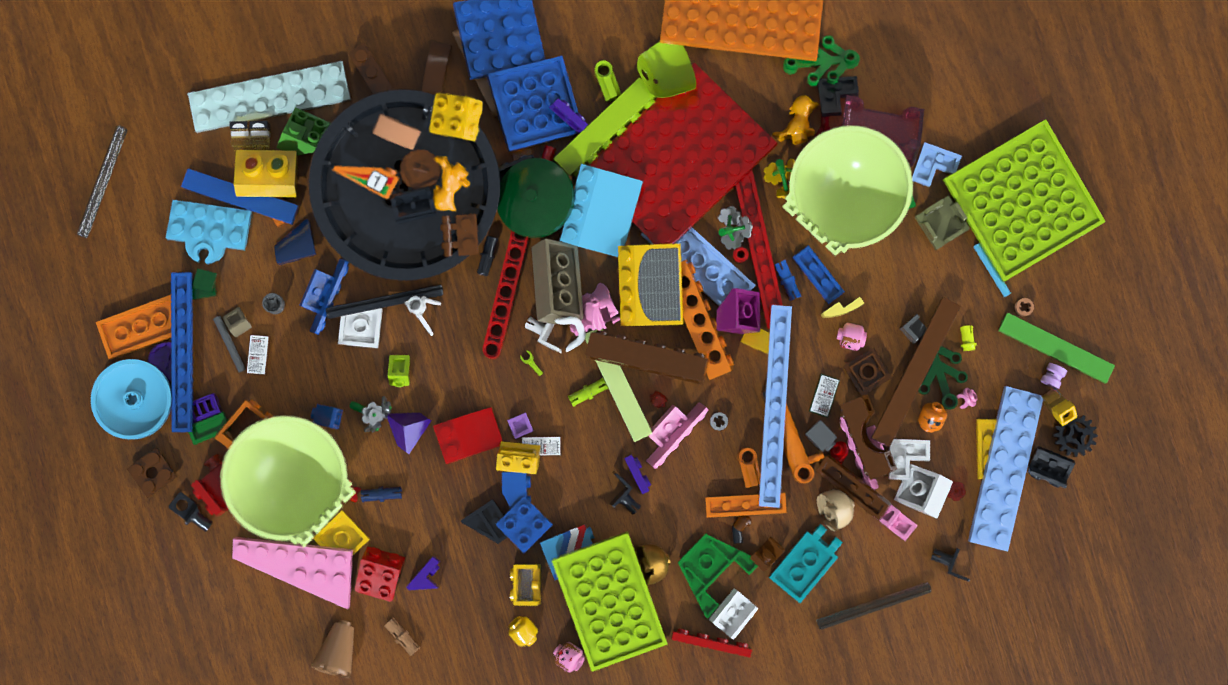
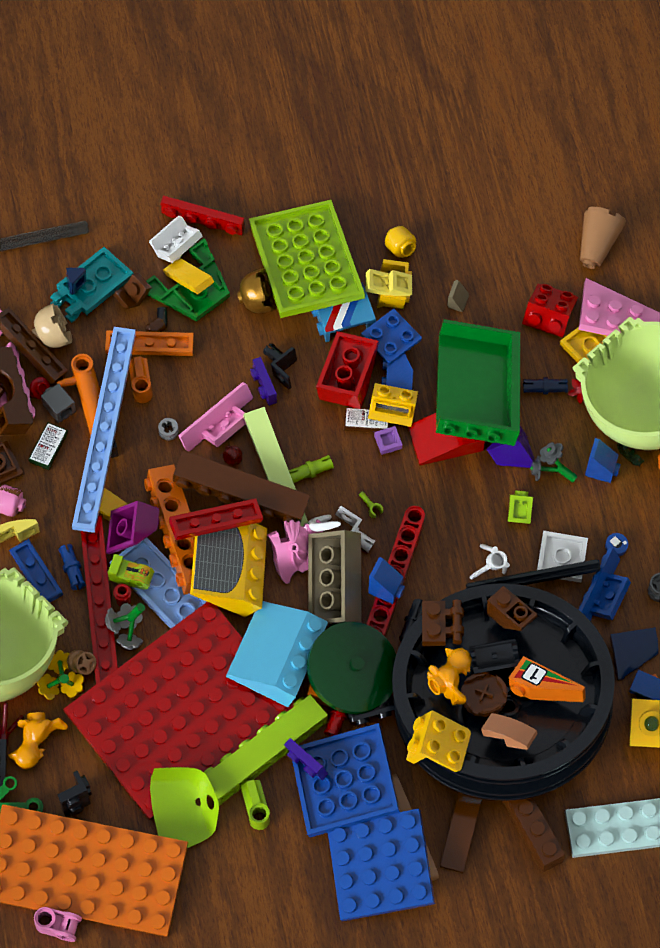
camera: 175 degrees left, 20 degrees down
bright green slope [277,107,331,156] -> none
medium nougat pin [384,618,420,656] -> none
dark purple slope [406,556,440,590] -> none
black wing [461,499,508,544] -> none
bright pink head [554,642,585,672] -> none
none -> black bracket [57,770,92,817]
none -> dark blue slope [66,268,86,295]
none -> medium nougat wheel [67,650,96,675]
none -> lime leg [108,554,155,589]
none -> yellow tile [163,258,214,294]
none -> red plate [169,499,263,540]
none -> red slope [316,331,379,409]
none -> light yellow slope [365,269,412,296]
none -> blue slope [368,557,405,604]
none -> green panel [436,319,520,446]
none -> dark tan slope [447,280,469,312]
none -> reddish brown slope [487,586,537,631]
none -> blue tile [605,533,628,556]

